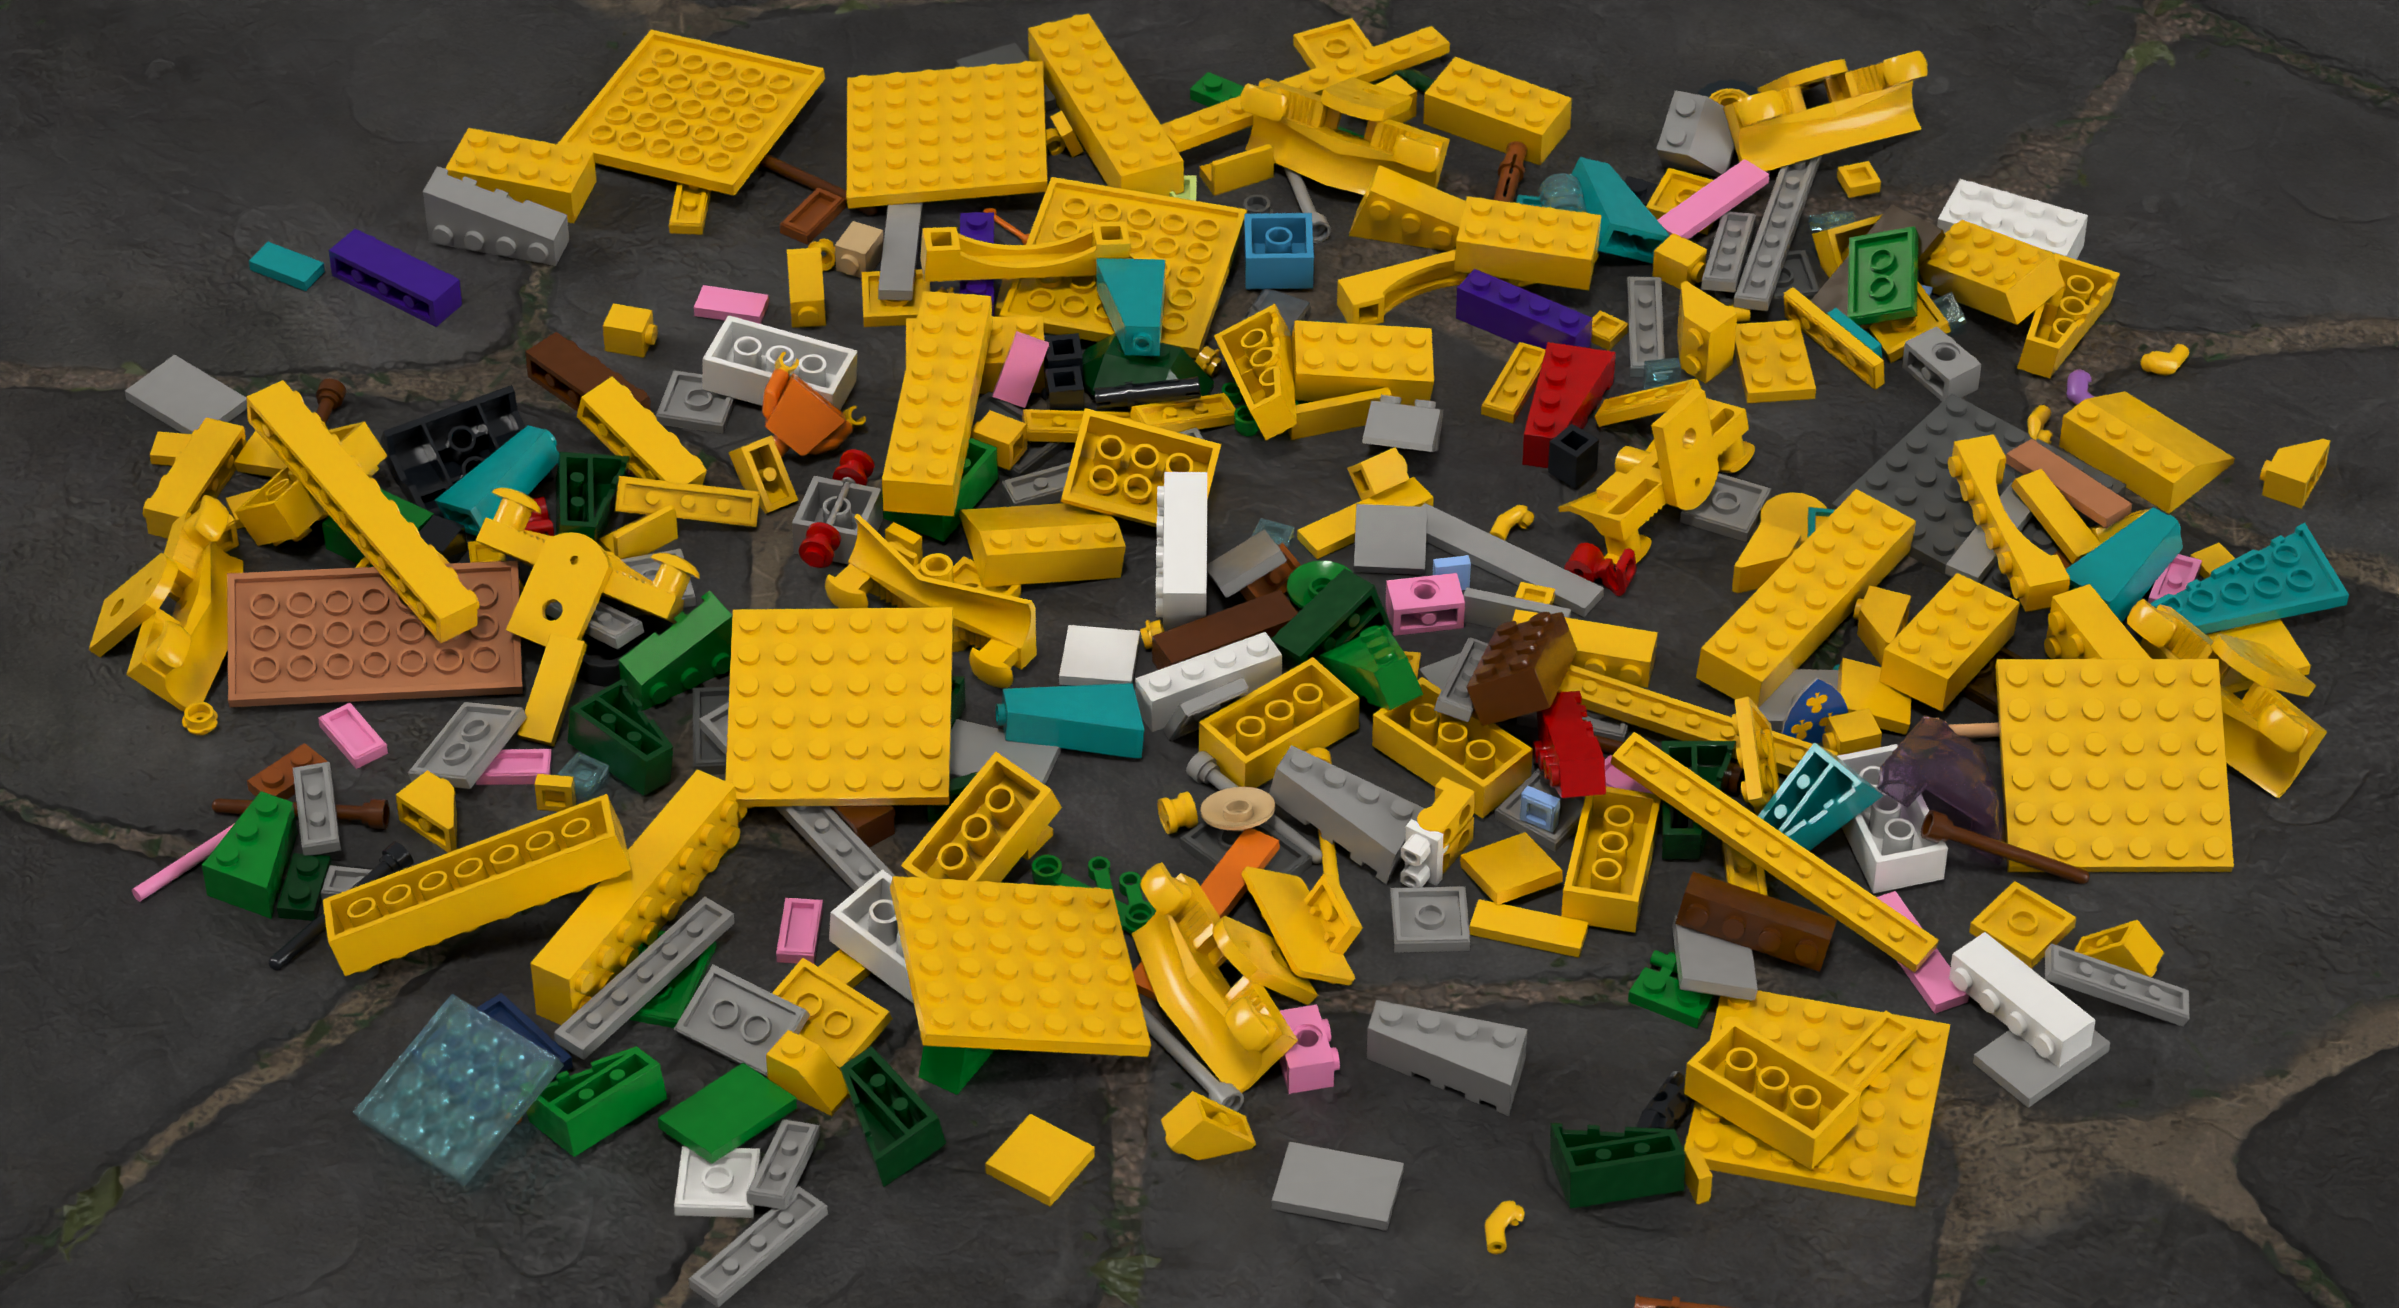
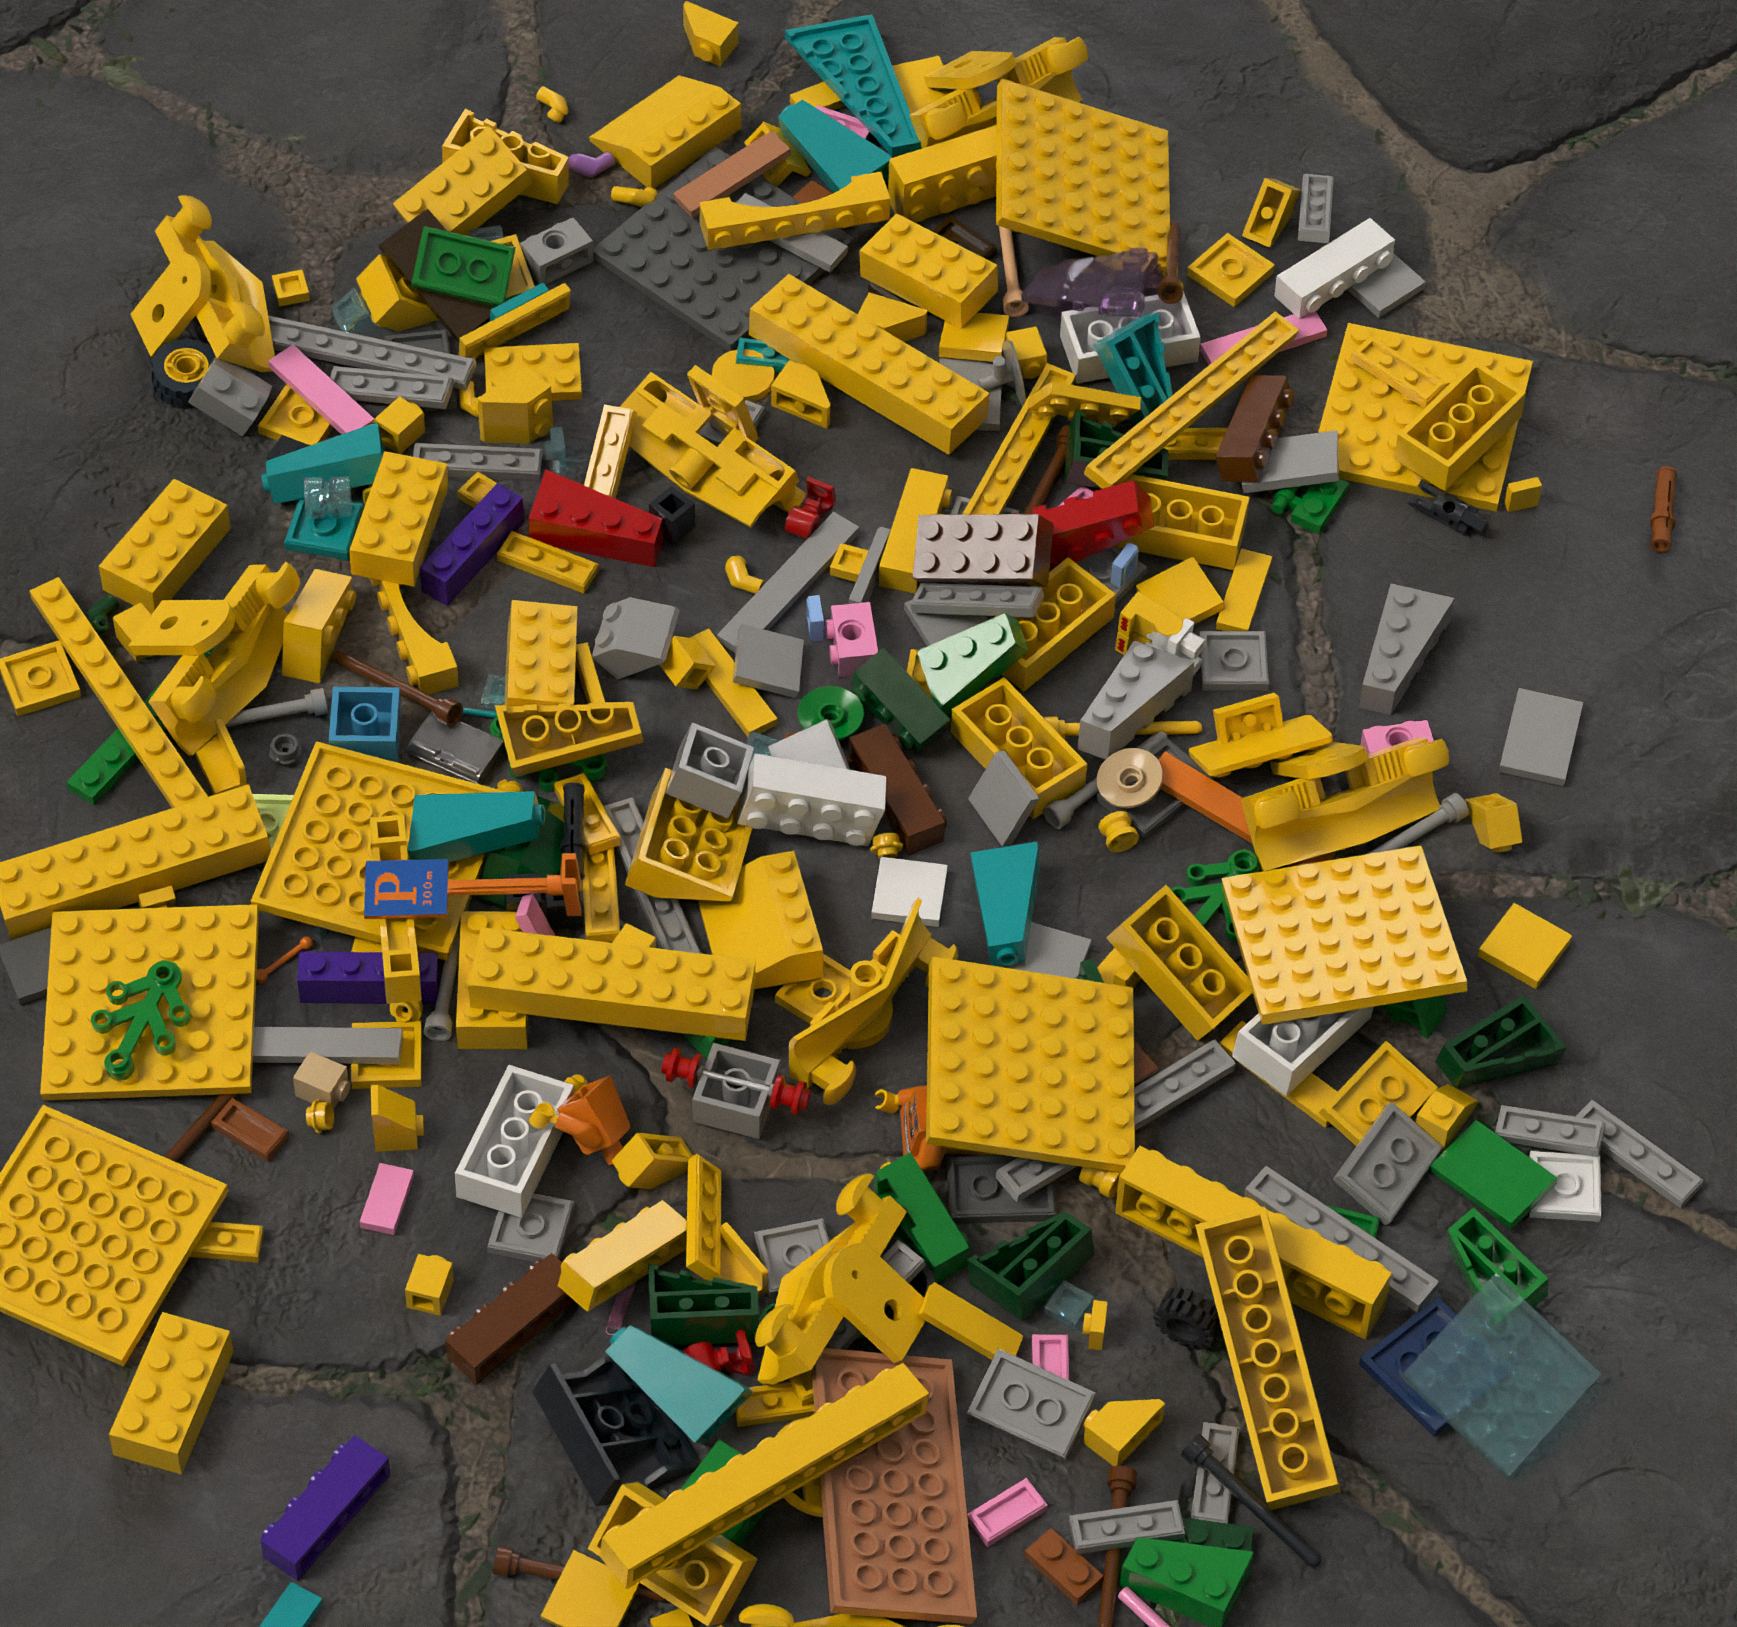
camera: 90 degrees left, 10 degrees up
black brick [419,515,468,563] -> none
light grey wedge [423,166,569,266] -> none
bright pink tile [776,898,823,964] -> none
yellow plate [885,522,923,564] -> none
white brick [1136,632,1282,732] -> none
yellow arm [1484,1201,1525,1254] -> none
dark orange pin [1493,141,1528,203] -> none
dark green wedge [1550,1123,1685,1209] -> none
white brick [1937,179,2088,259] -> none
yellow tile [2011,469,2101,564] -> none
none -> green plant [91,961,191,1081]
none -> reddish brown piece [332,650,463,727]
none -> piece [364,853,582,919]
none -> light grey brick [665,722,754,818]

